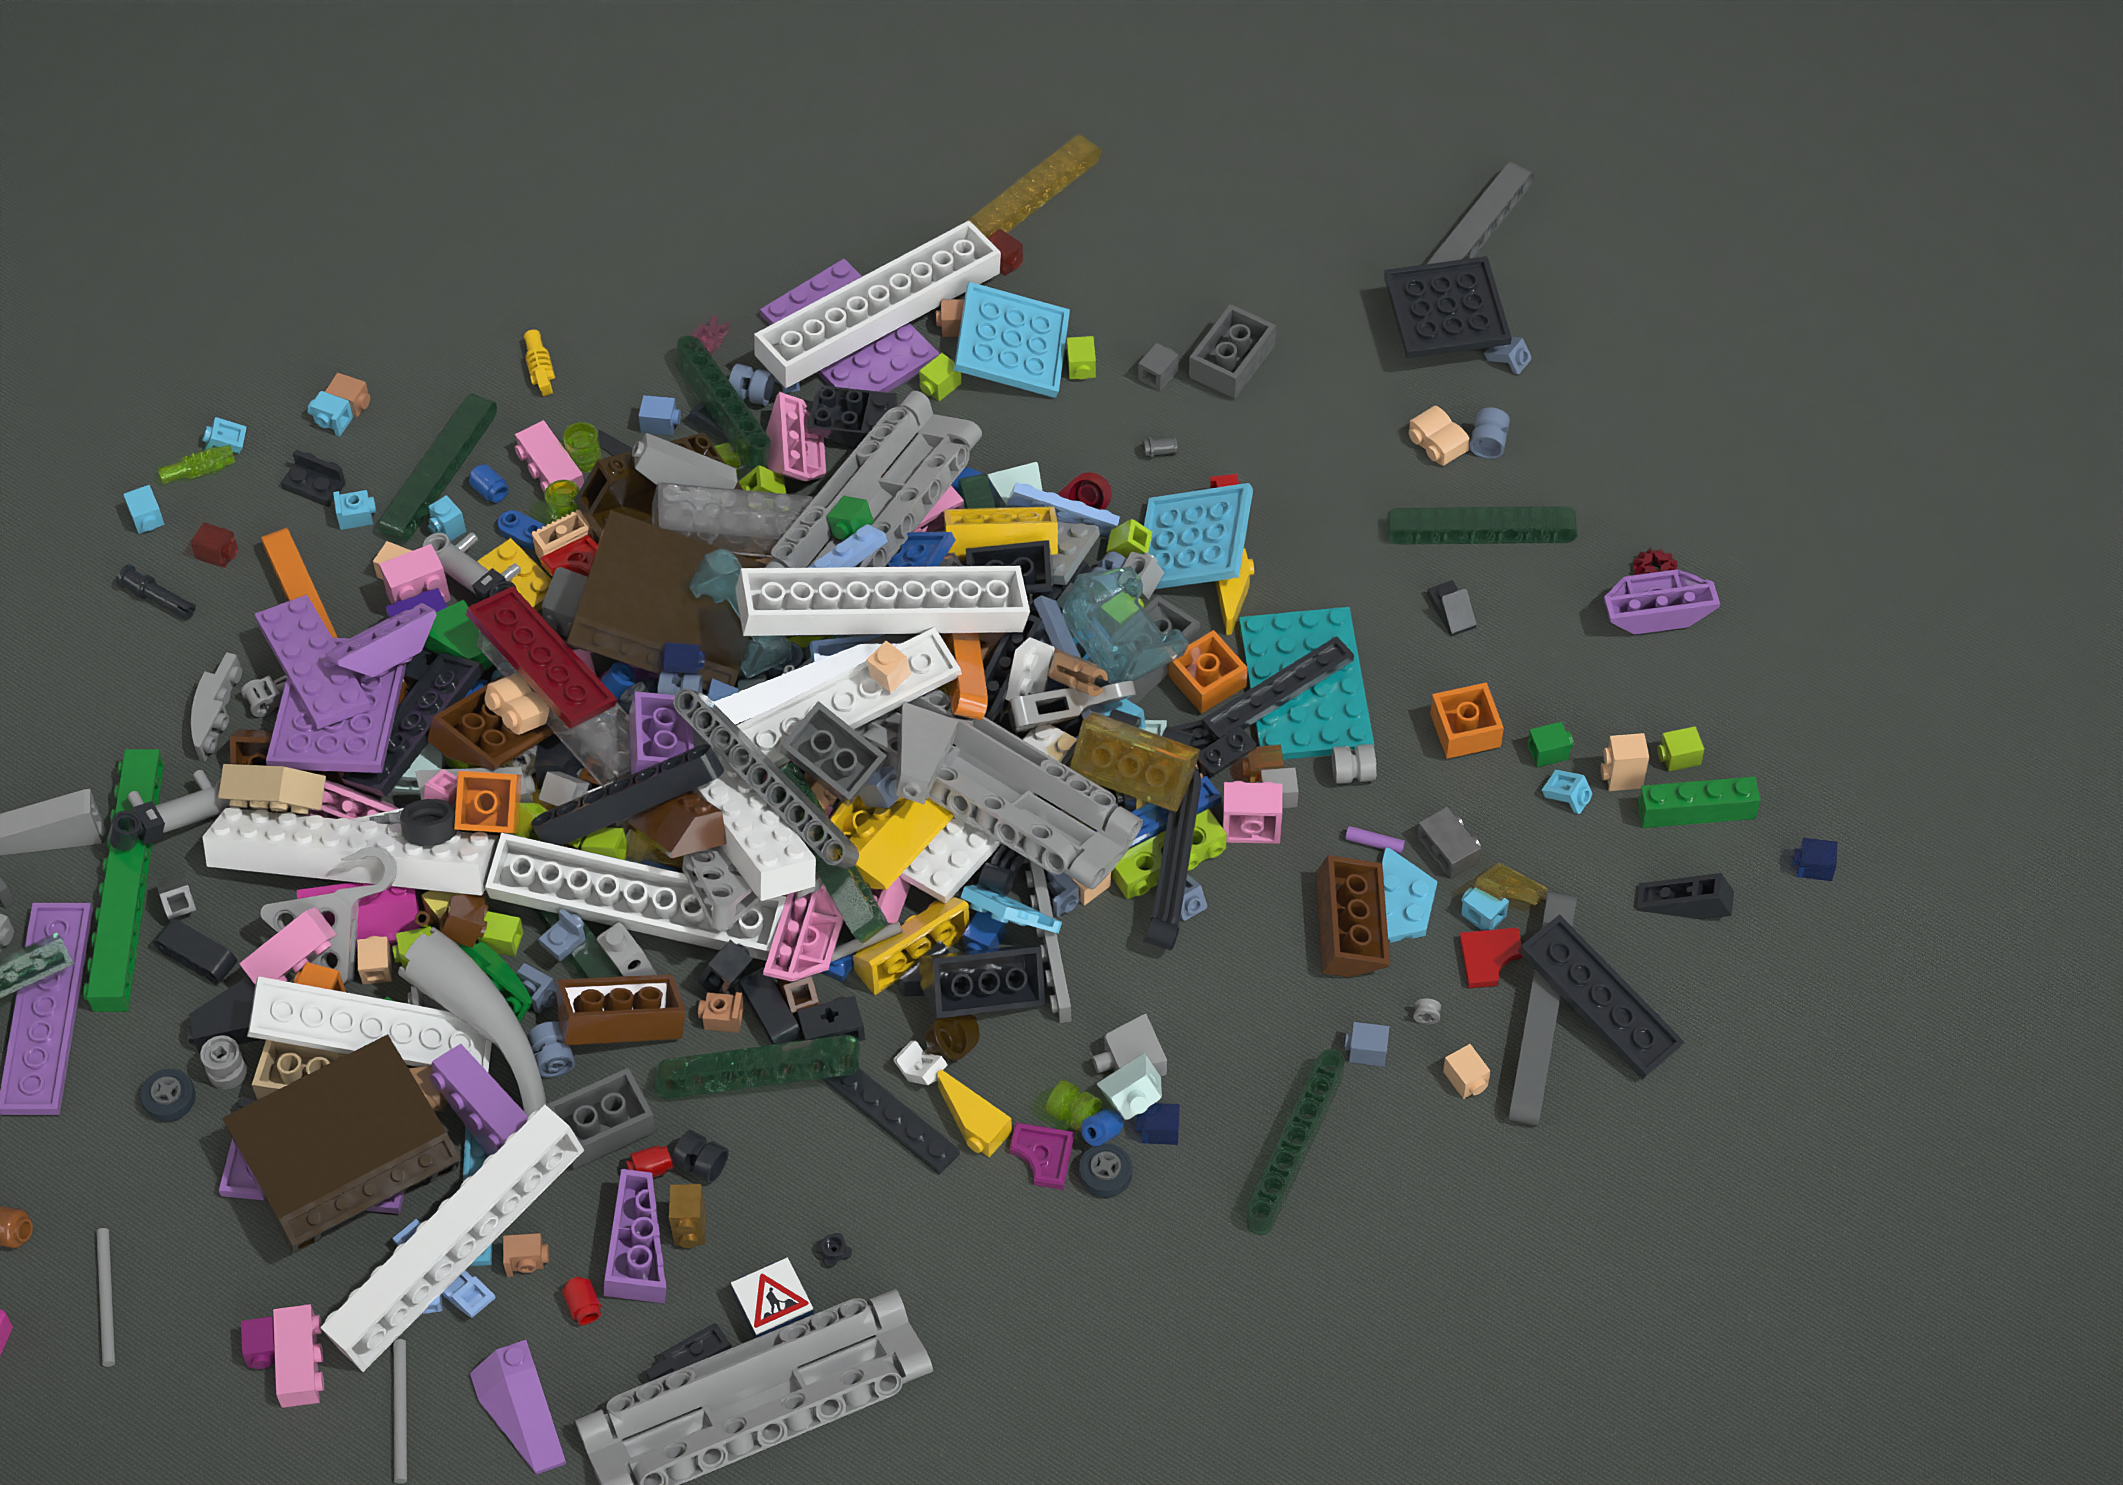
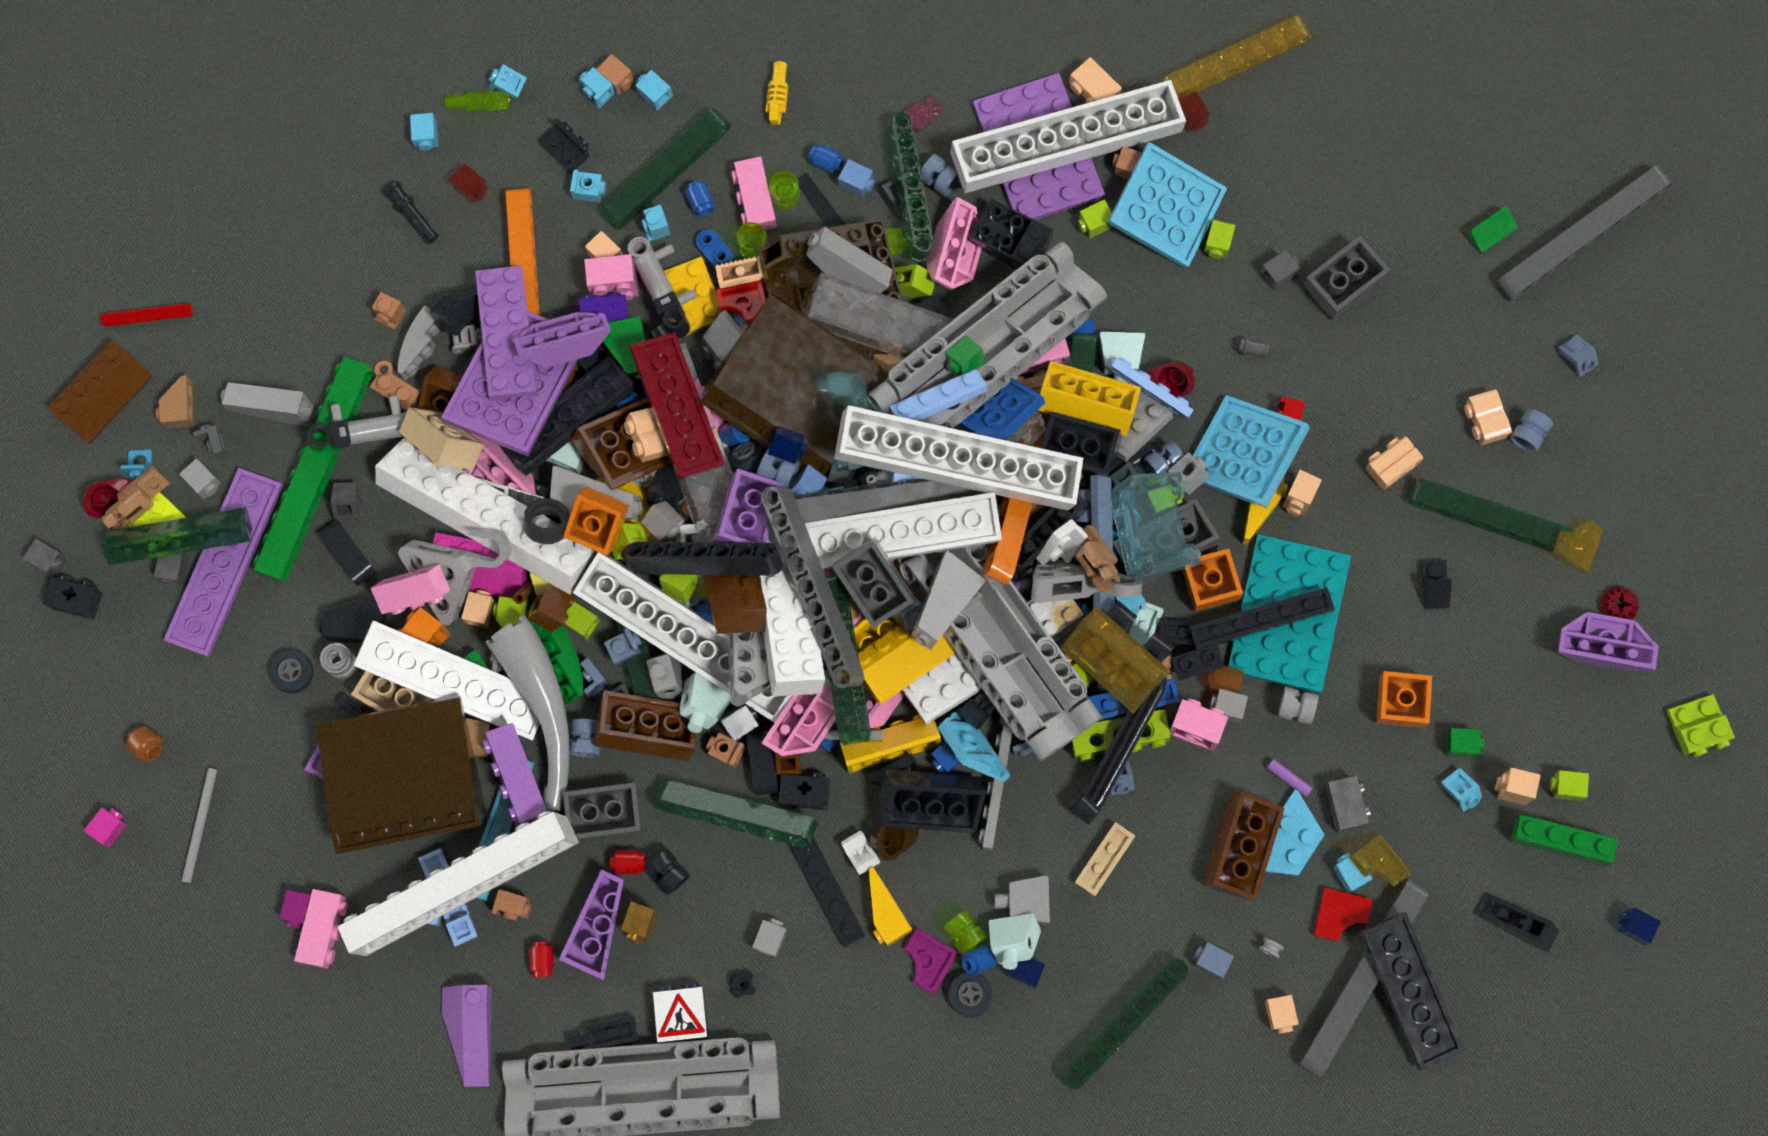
camera: 25 degrees right, 20 degrees up
light grey axle [393,1339,407,1484] -> none
bright pink slope [424,769,458,804] -> none
light nougat brick [866,641,911,693] -> none
lime brick [1106,519,1153,559] -> none
black plate [1384,256,1512,359] -> none
none -> nougat hinge [369,361,421,411]
none -> nougat brick [372,292,406,330]
none -> black slope [429,283,479,336]
none -> medium azure brick [635,70,673,111]
none -> light aqua torso [679,672,730,733]
none -> light grey brick [752,918,787,958]
none -> blue brick [808,144,844,174]
none -> light nougat brick [1069,57,1122,103]
none -> tan plate [1074,822,1135,897]
none -> light nougat brick [1283,470,1322,516]
none -> light nougat brick [1366,436,1423,490]
none -> green slope [1467,206,1519,254]
none -> clear yellow tile [1553,519,1603,572]
none -> lime plate [1666,694,1735,758]

